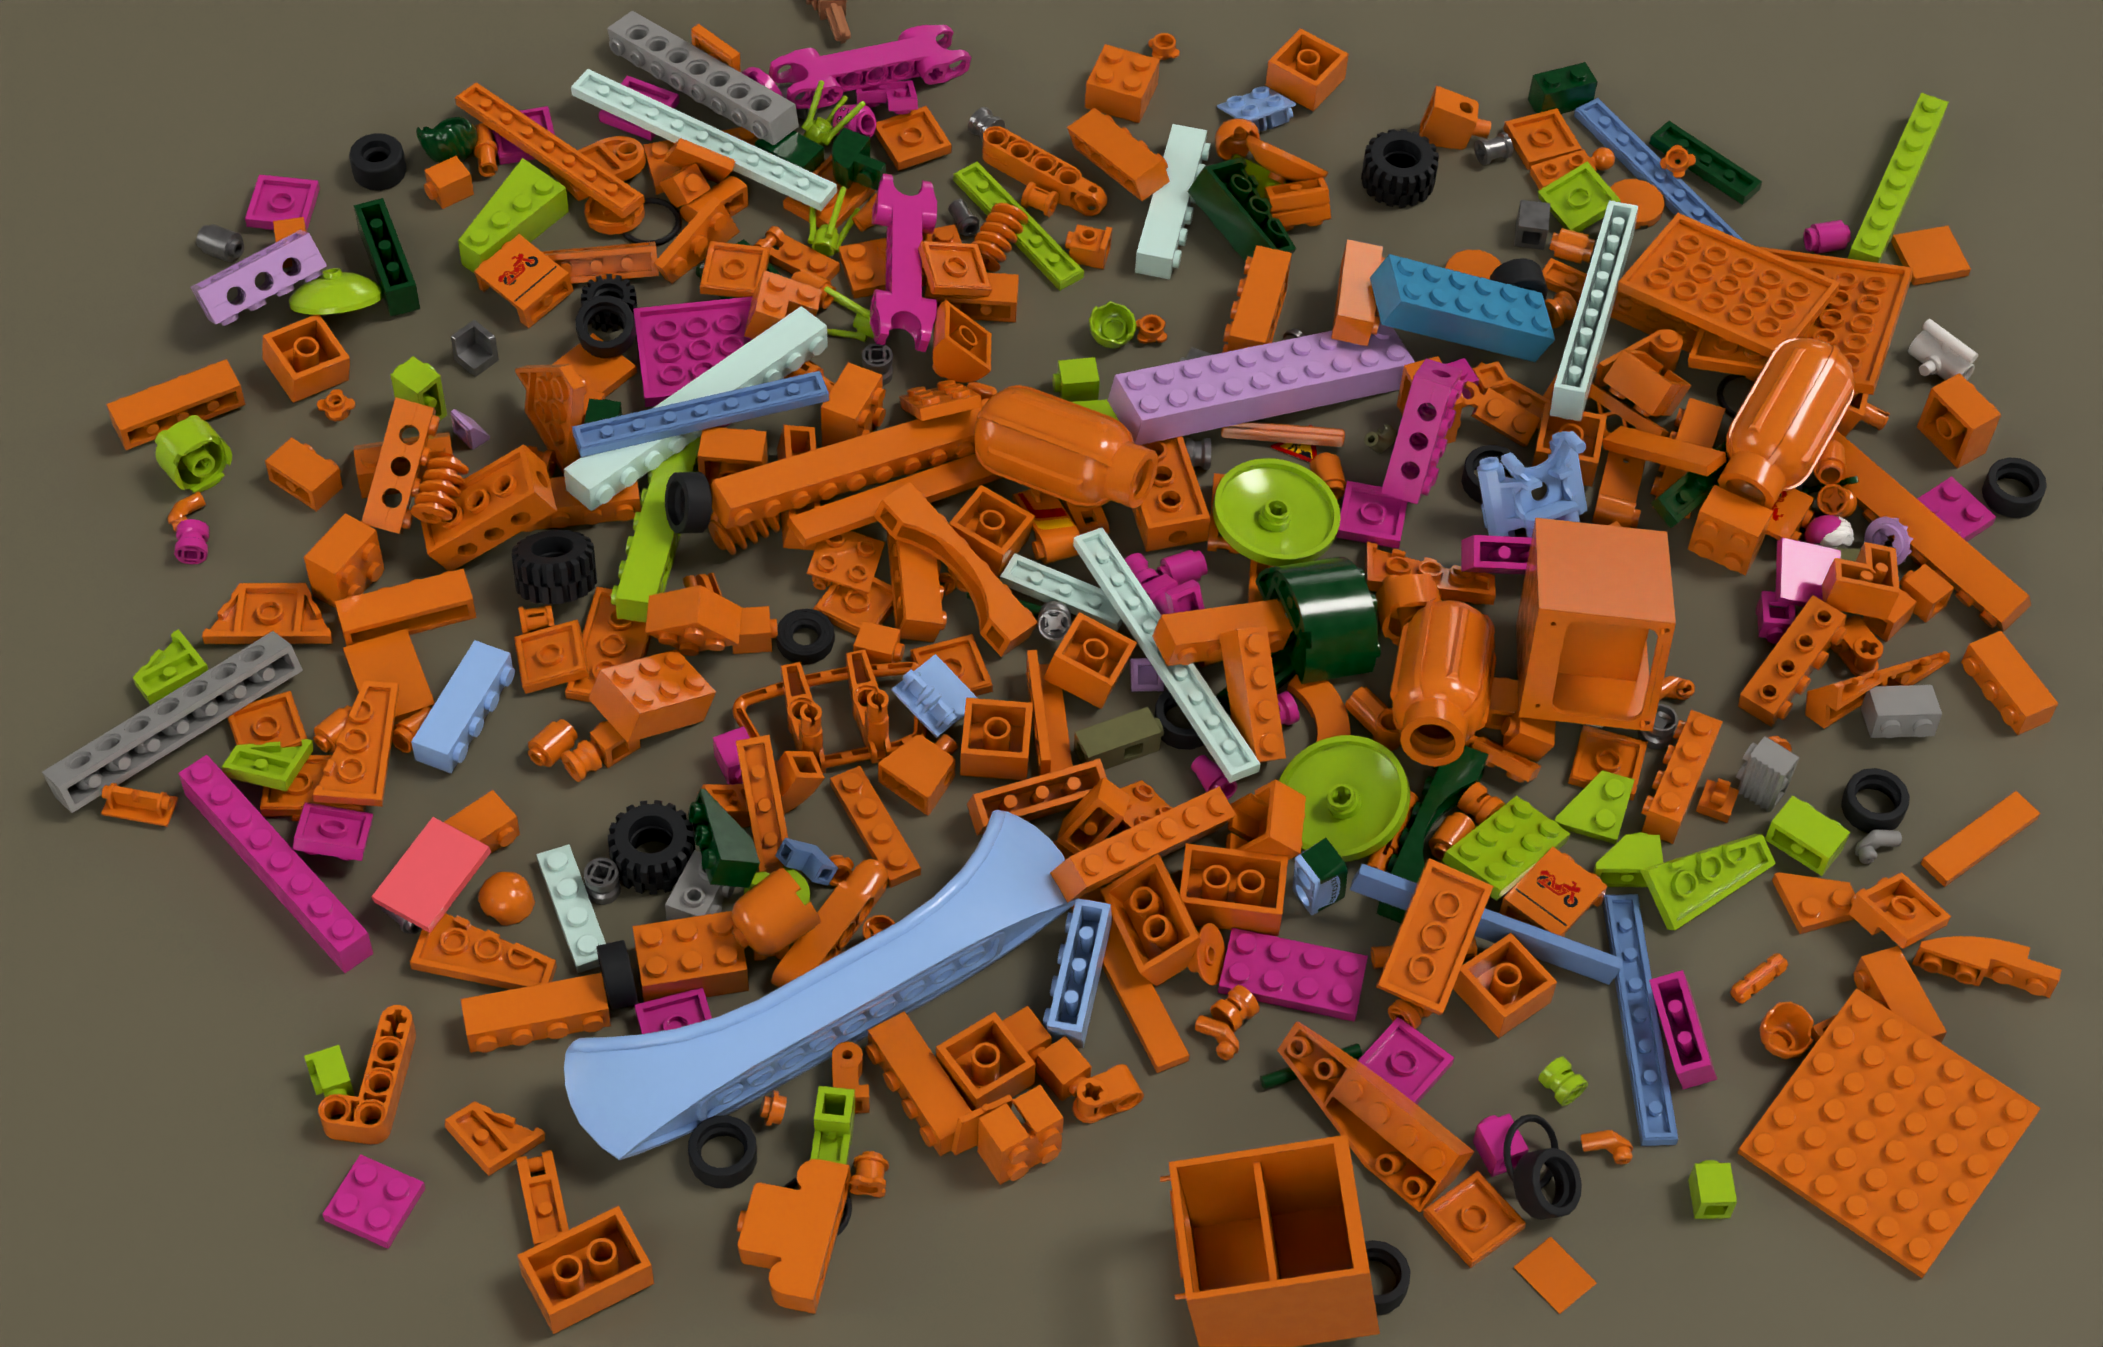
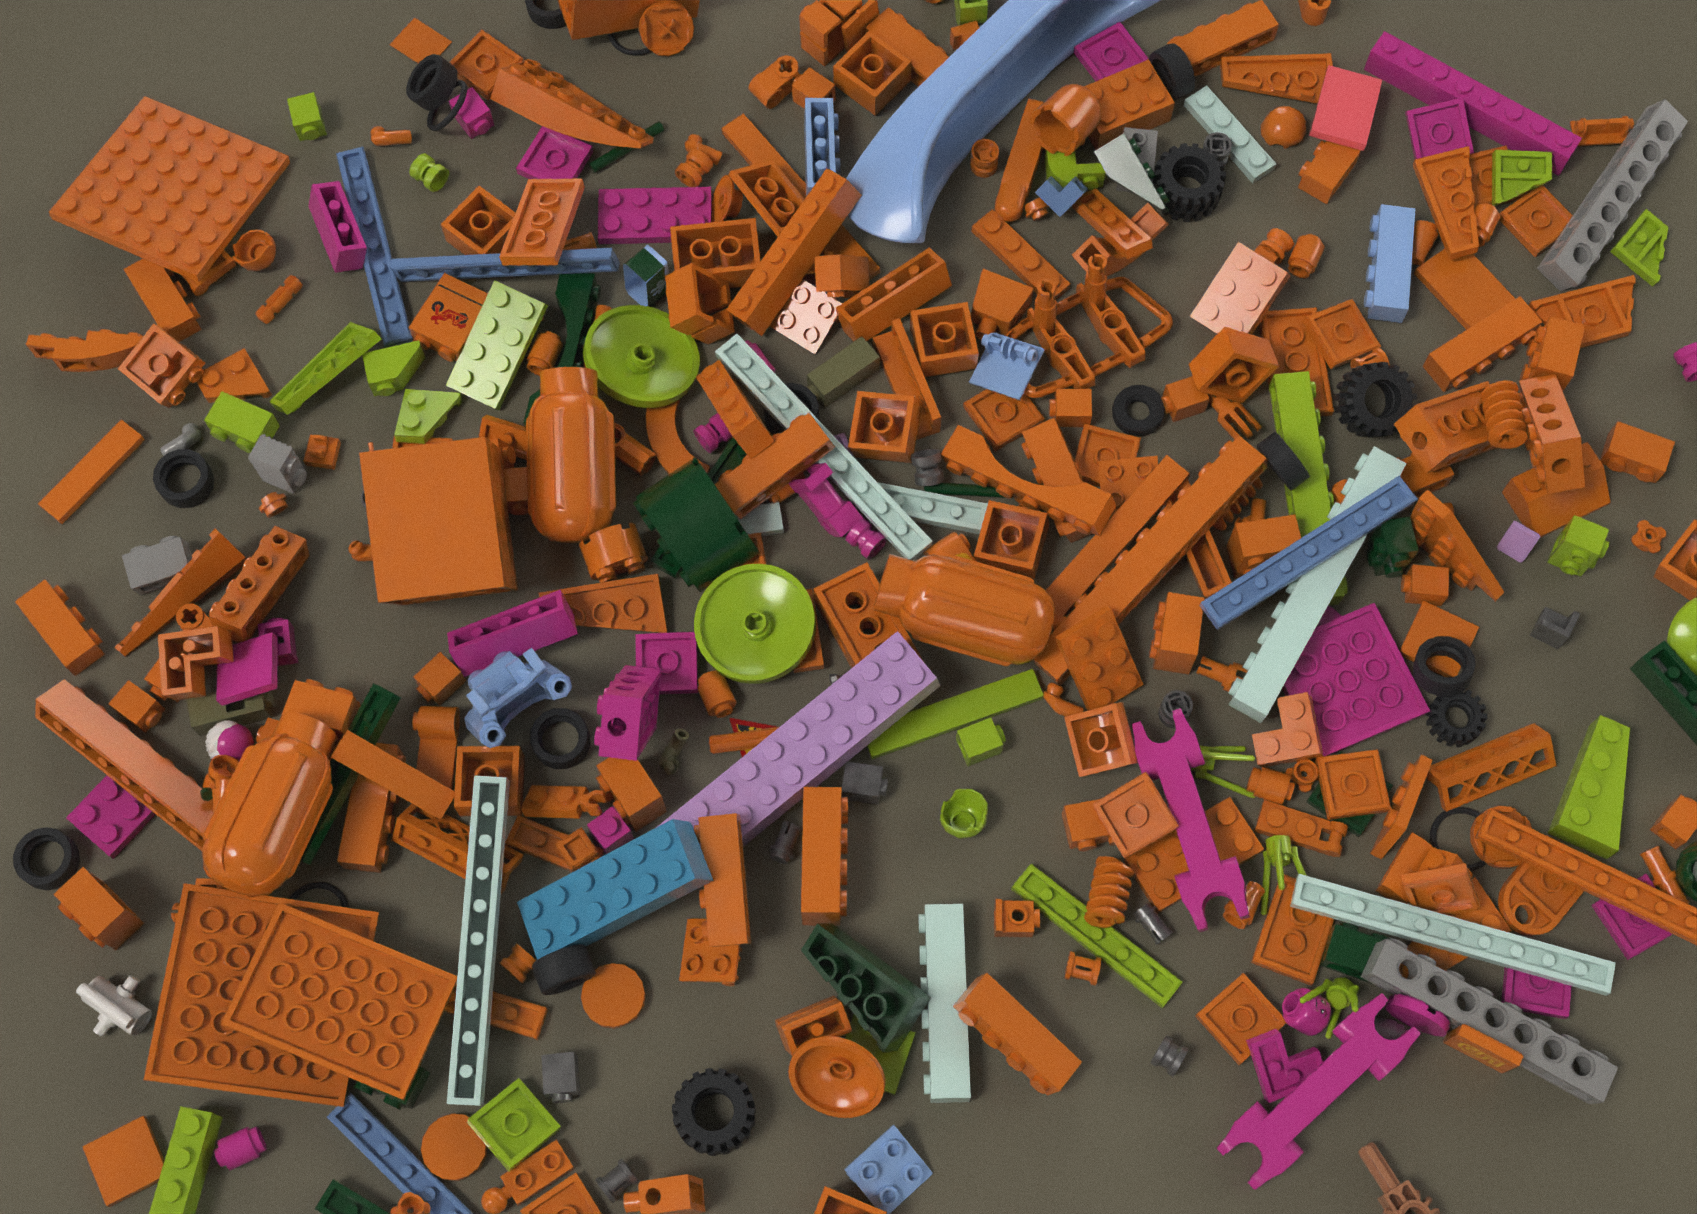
camera: 170 degrees right, 15 degrees up
orange panel [474,234,574,328] -> none
dark pink brick [713,726,750,785] -> none
dark green brick [832,128,886,191] -> none
orange piece [982,126,1108,216] -> none
orange brick [1002,1006,1052,1064] -> none
orange brick [1085,44,1160,123] -> none
orange plate [1136,314,1167,344] -> none
dark pink brick [1157,550,1208,585] -> none
orange hair [1215,118,1260,161] -> none
orange wheel [1457,782,1505,825] -> none
orange brick [1549,228,1596,264] -> none
orange door [1594,329,1683,388] -> none
orange piece [1602,349,1692,418] -> none
orange brick [1641,709,1723,844] -> none
lavender gear [1864,516,1913,565] -> none

